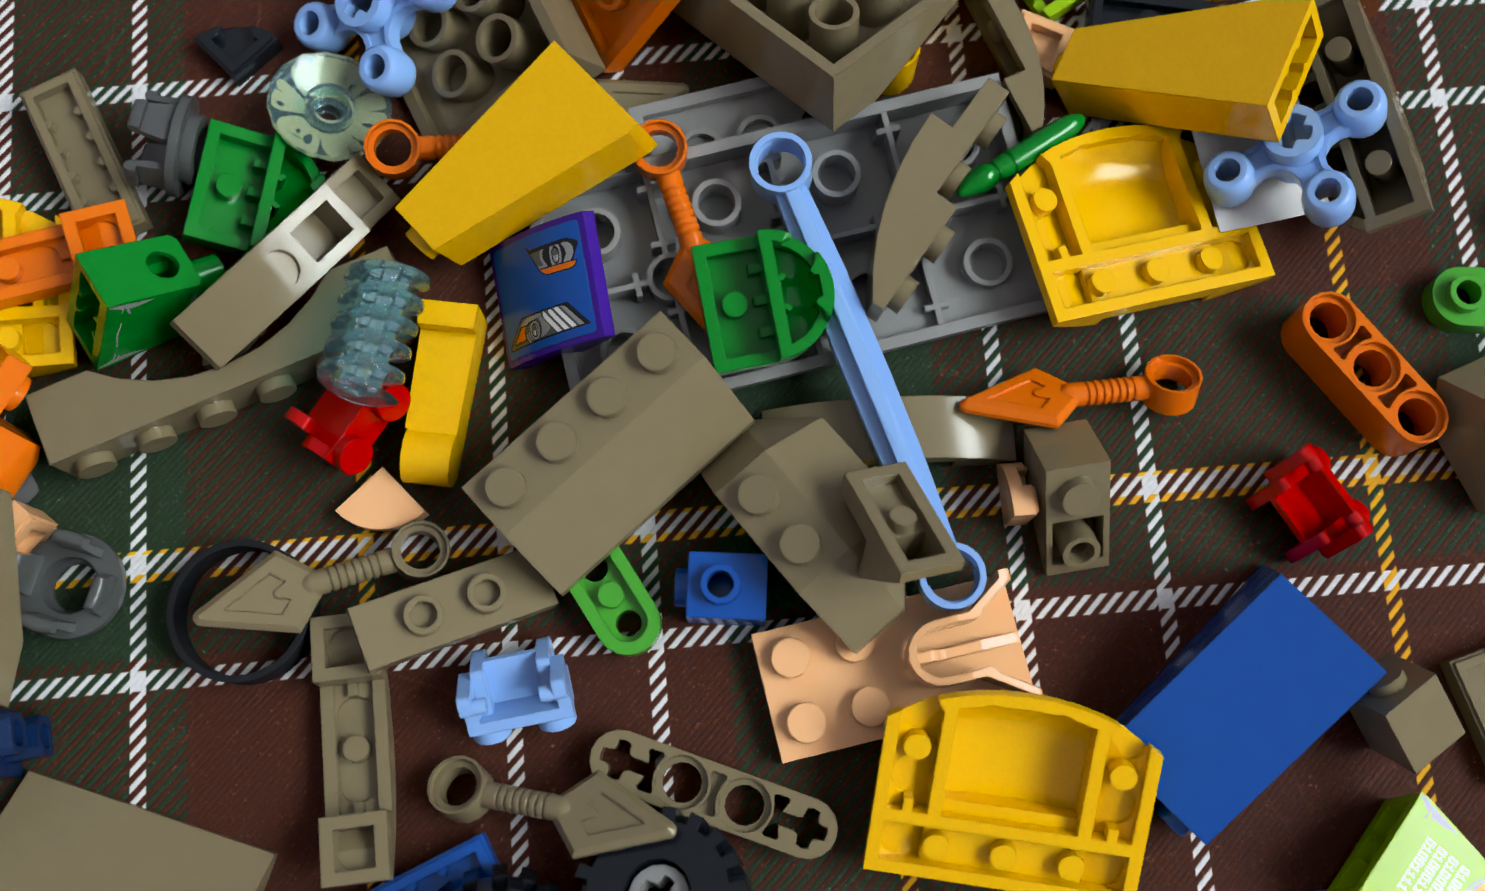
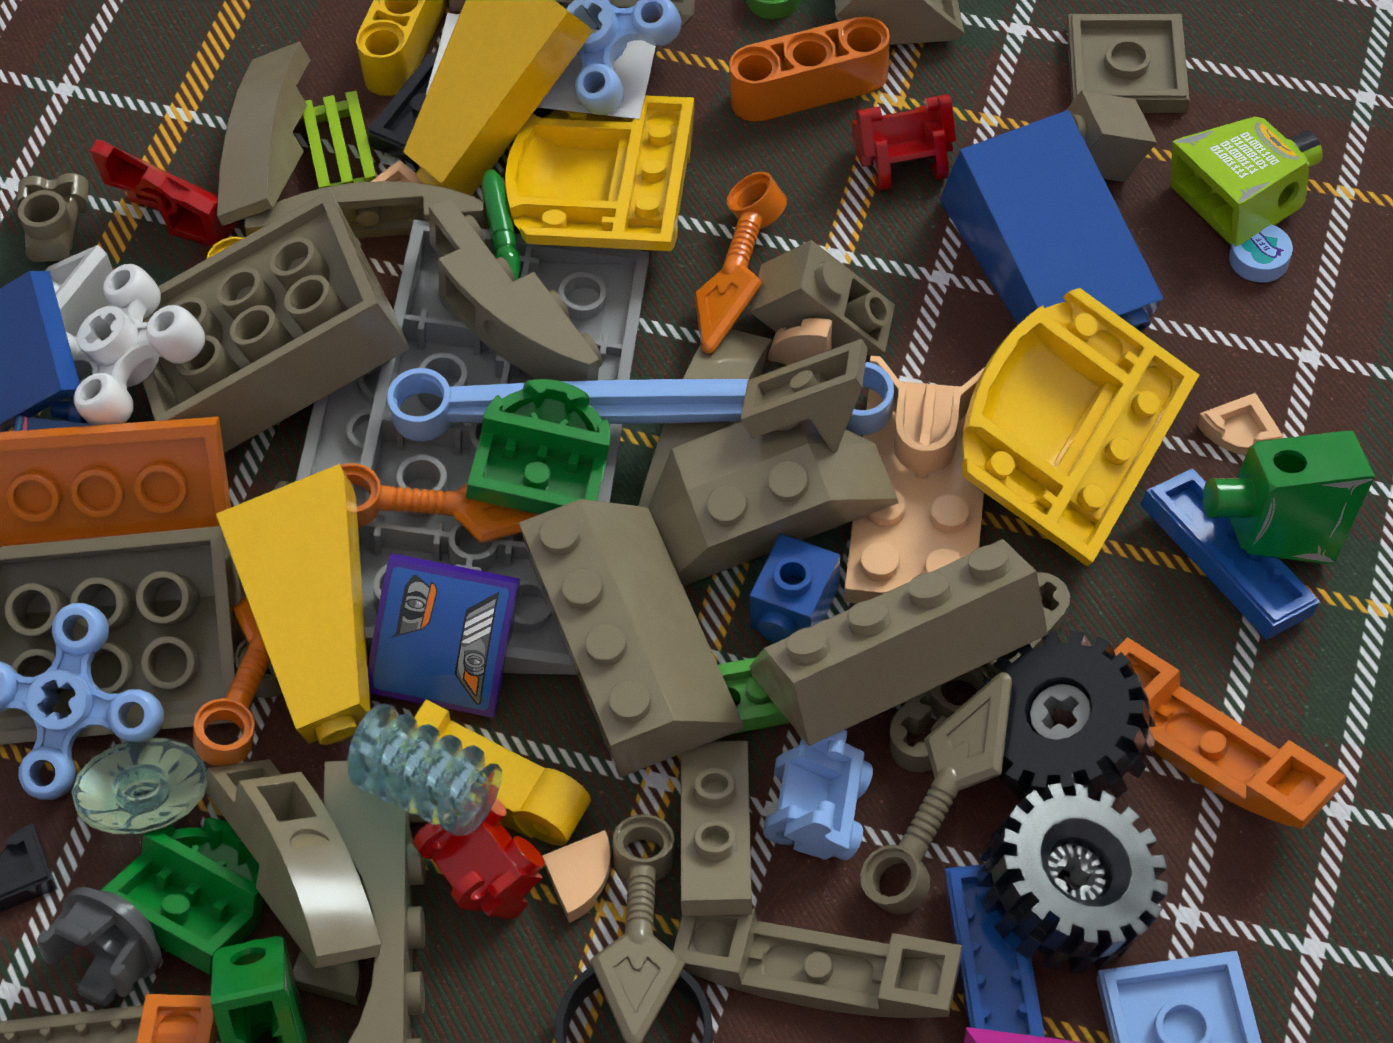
camera: 65 degrees left, 20 degrees down
none -> dark tan slope [749,539,1048,746]

